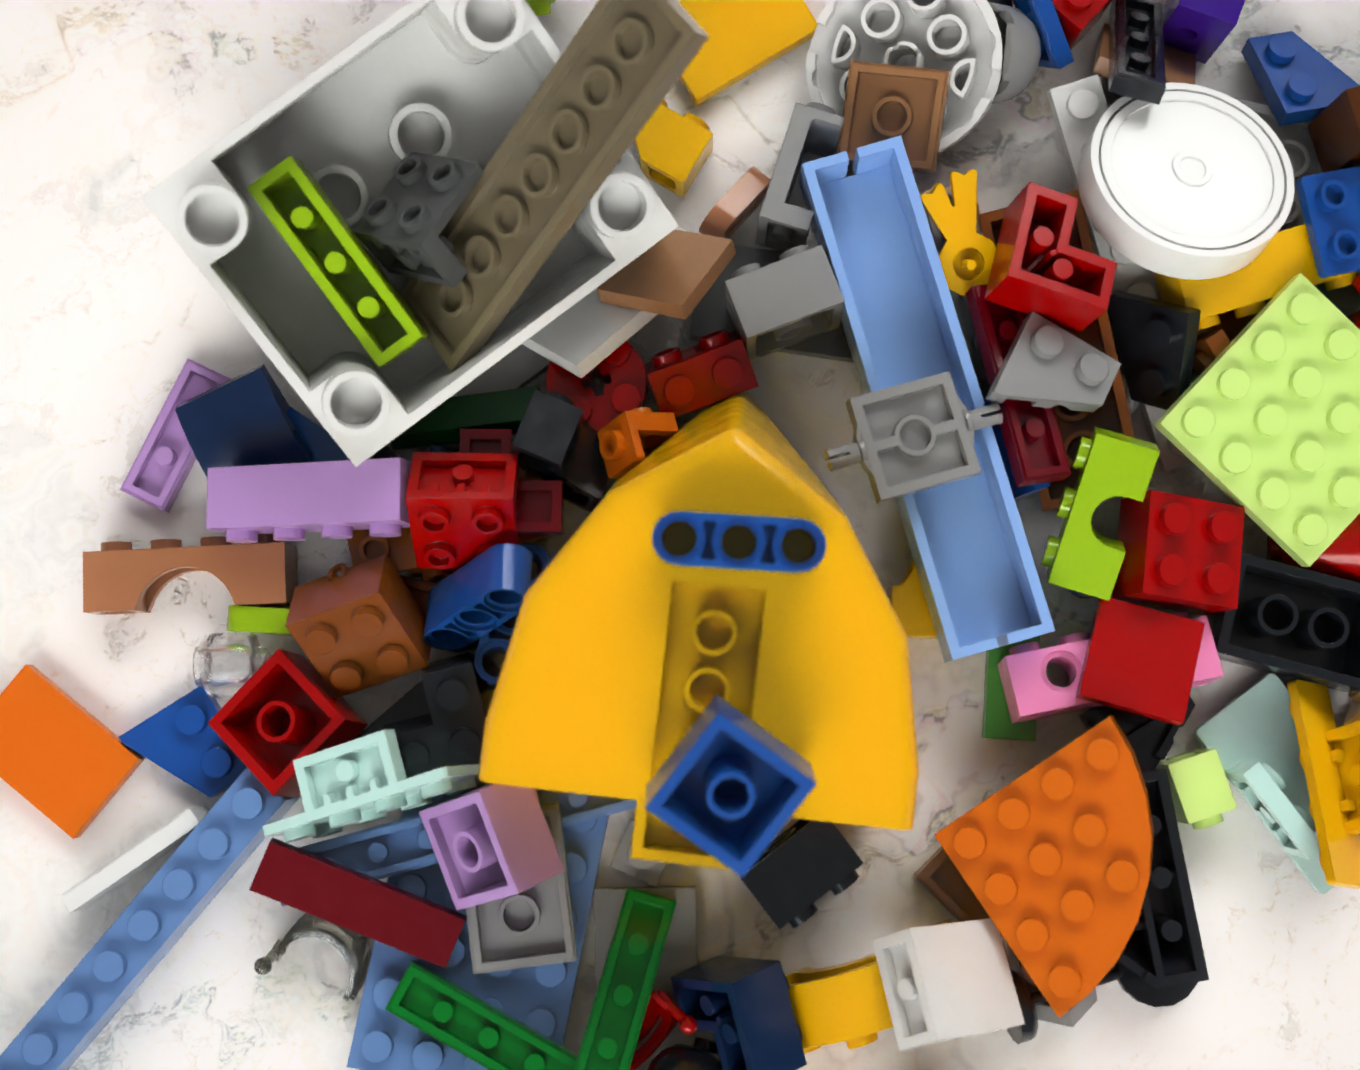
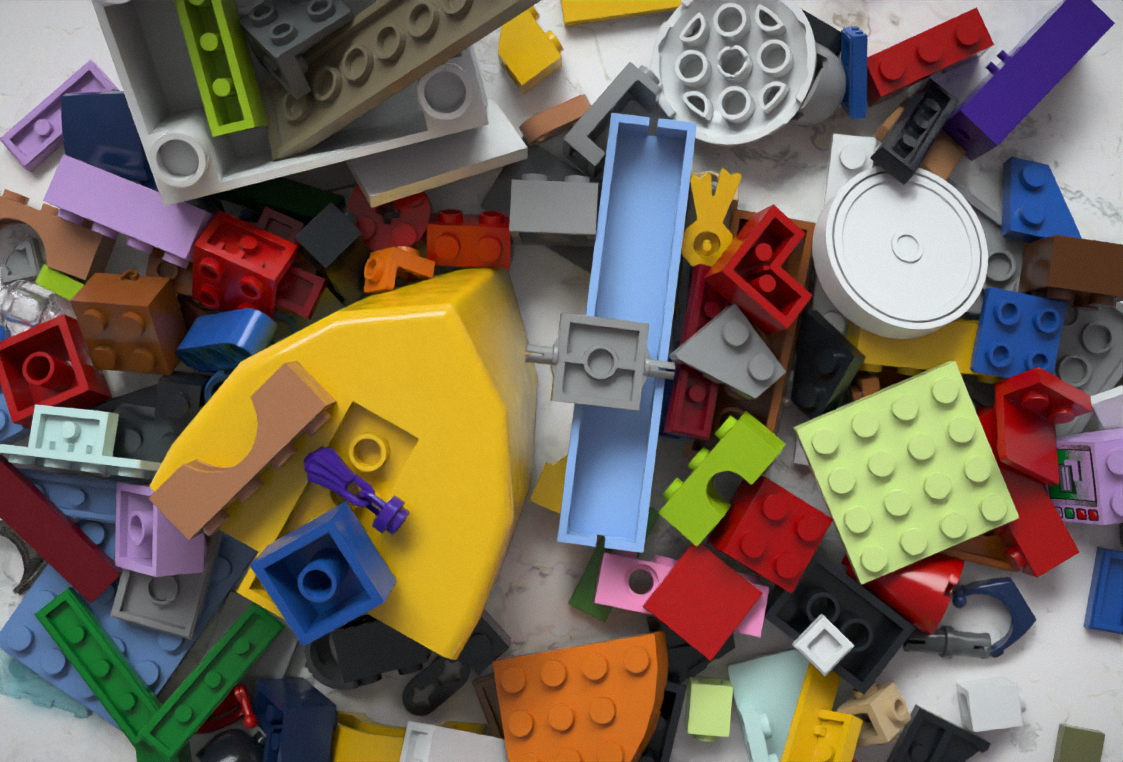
camera: 20 degrees right, 5 degrees up
medium nougat tile [596,230,736,320] -> none
blue beam [652,511,826,573] -> none
medium nougat tile [837,60,951,174] -> none
none -> light grey tile [0,237,43,287]
none -> nougat arch [148,361,337,540]
none -> dark purple piece [304,446,410,535]
none -> dark grey helmet [304,613,367,690]
none -> black beam [402,655,472,716]
none -> black brick [460,609,511,676]
none -> white tile [792,614,854,676]

